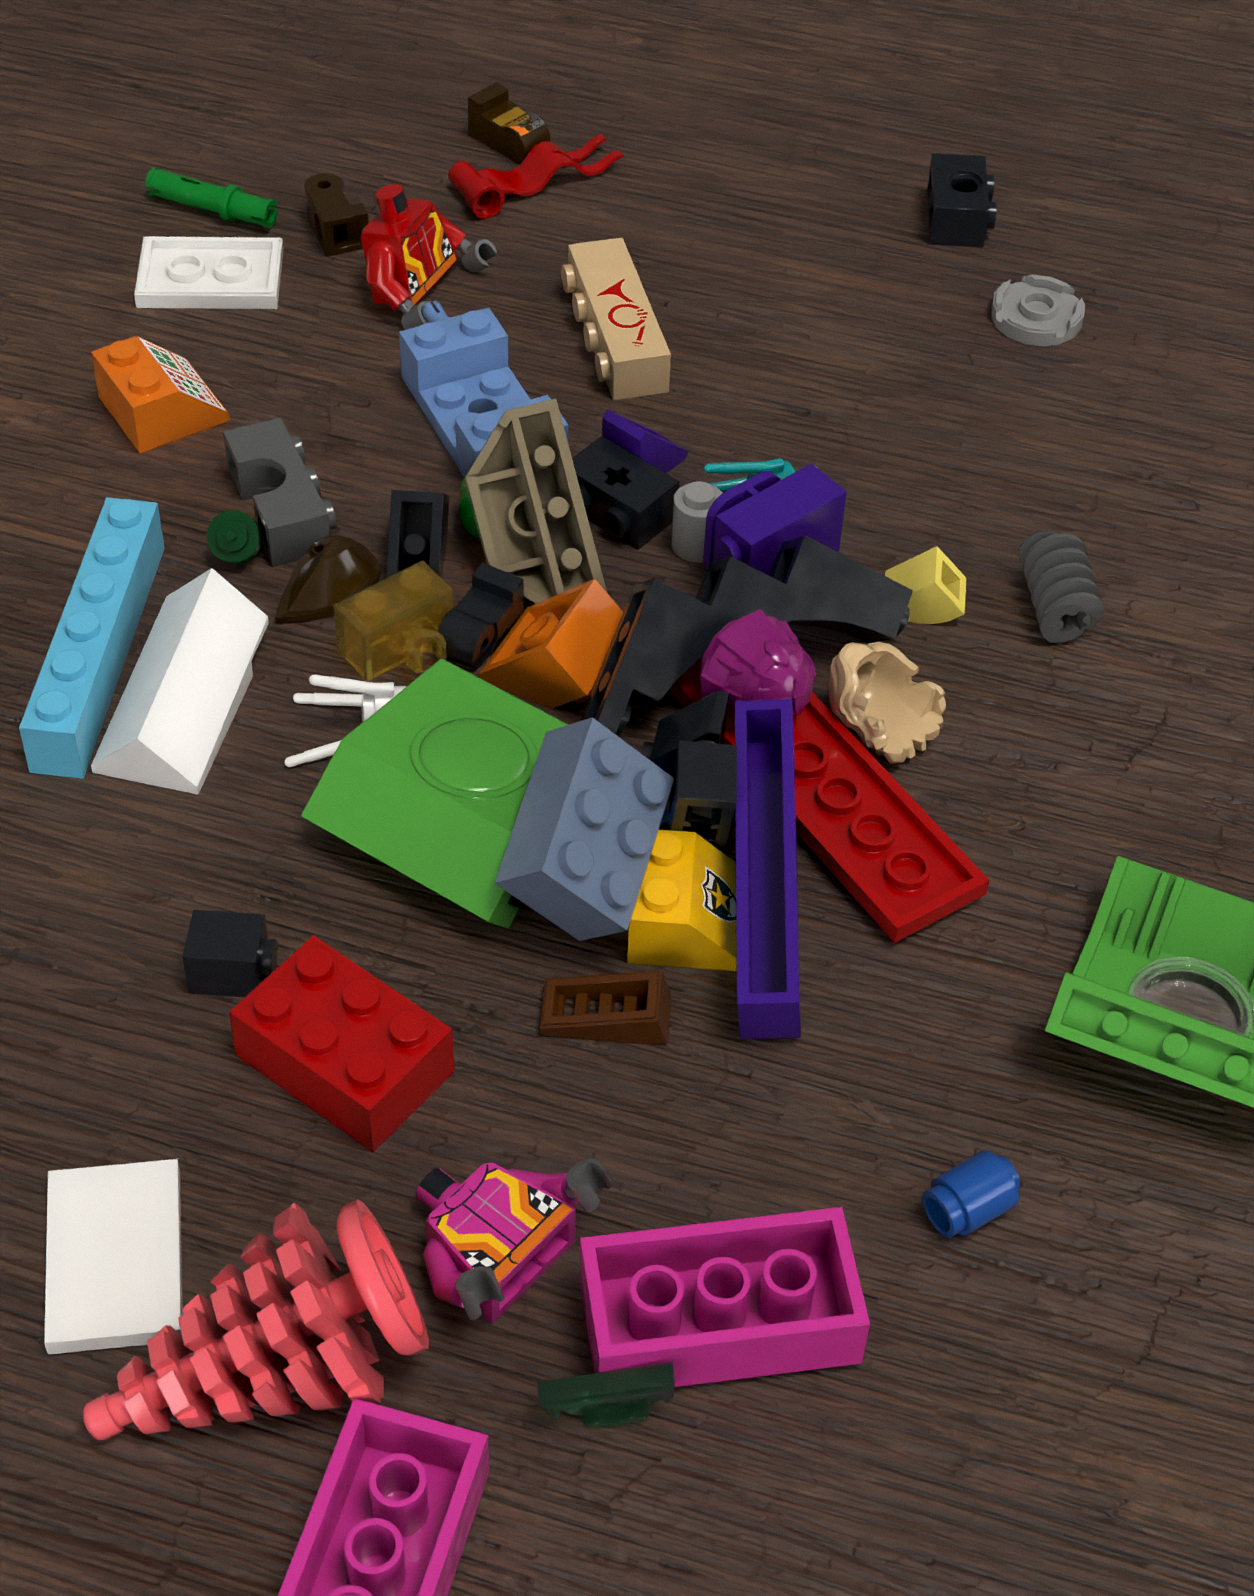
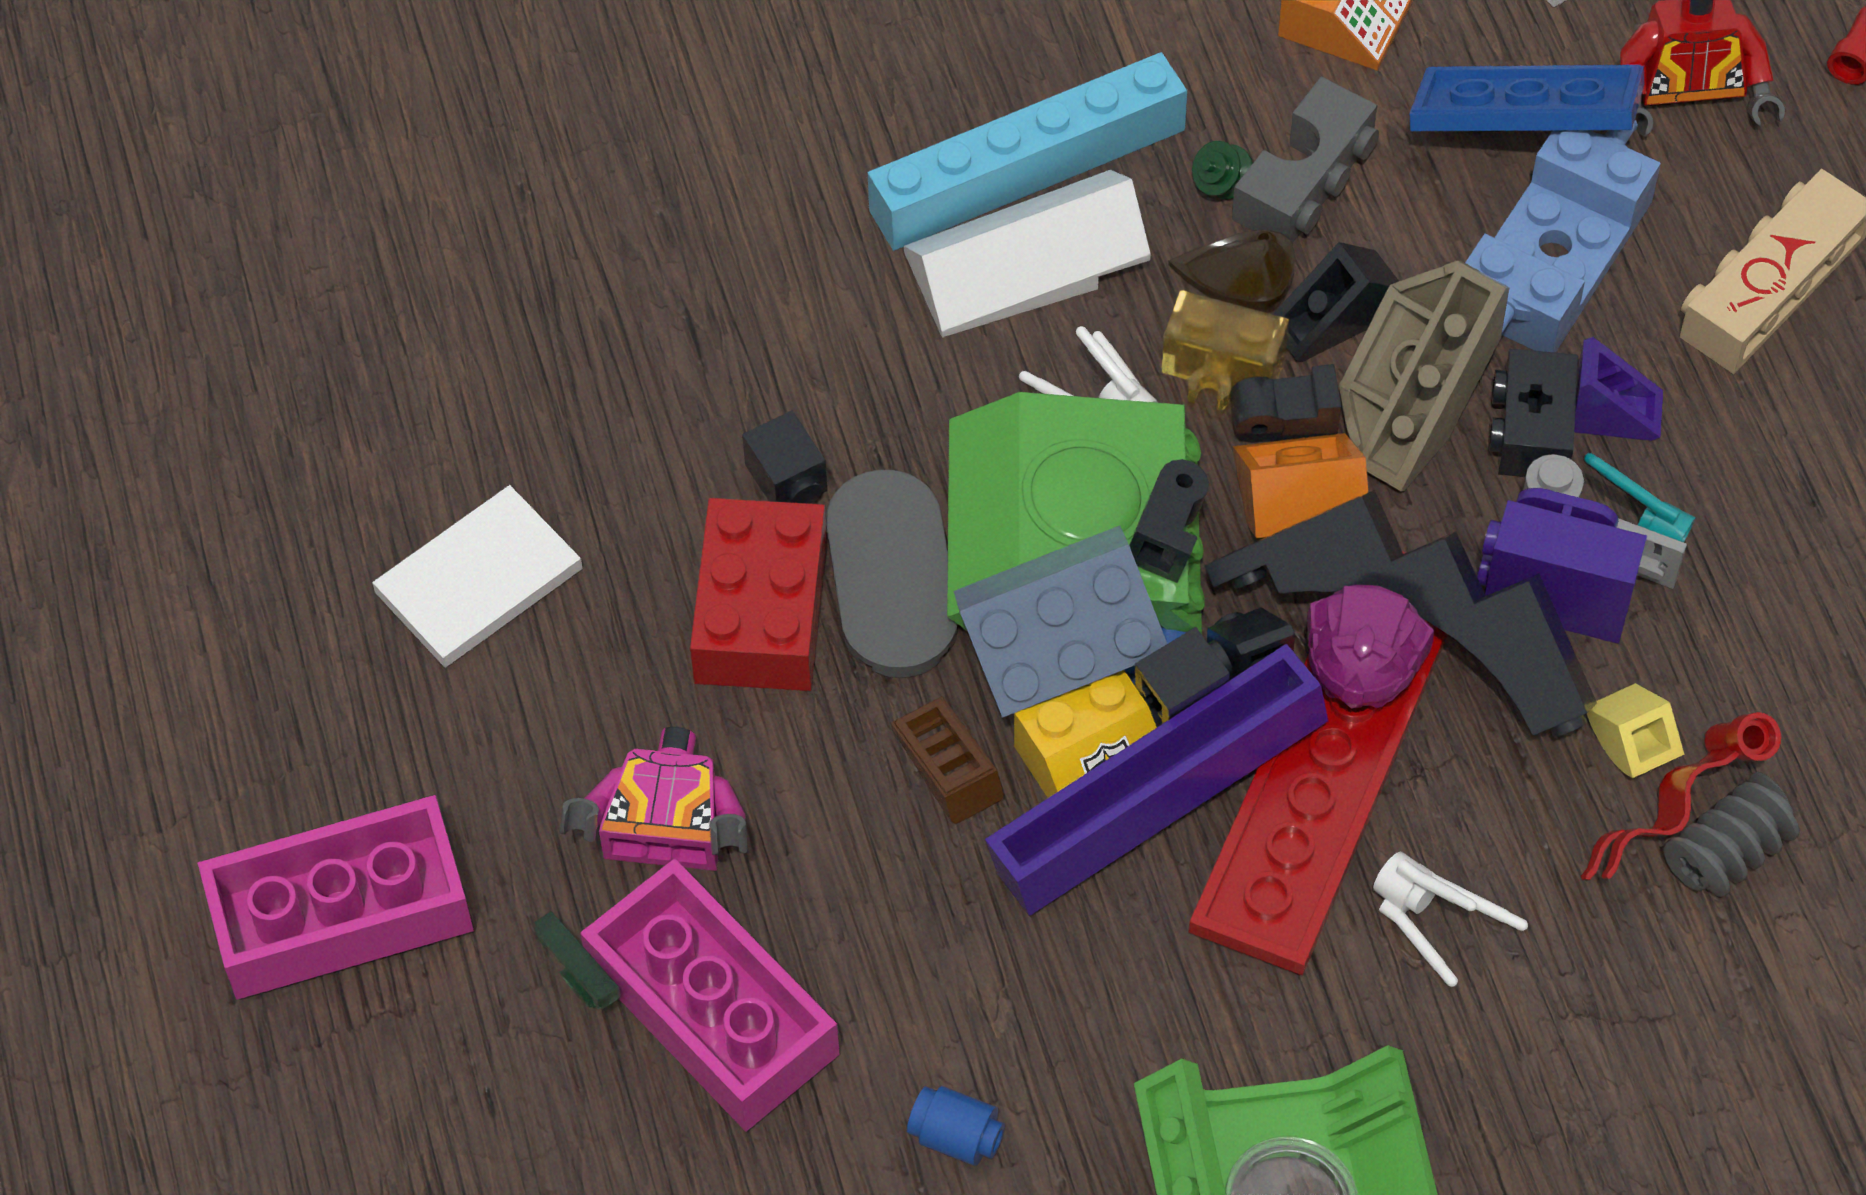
camera: 60 degrees right, 10 degrees up
coral plant [83,1199,429,1440] -> none
tan hair [828,642,946,764] -> none
none -> dark grey tile [826,470,958,678]
none -> black leg [1129,459,1209,583]
none -> white plant [1373,851,1528,987]
none -> blue tile [1409,65,1645,131]
none -> red flag [1581,712,1781,880]

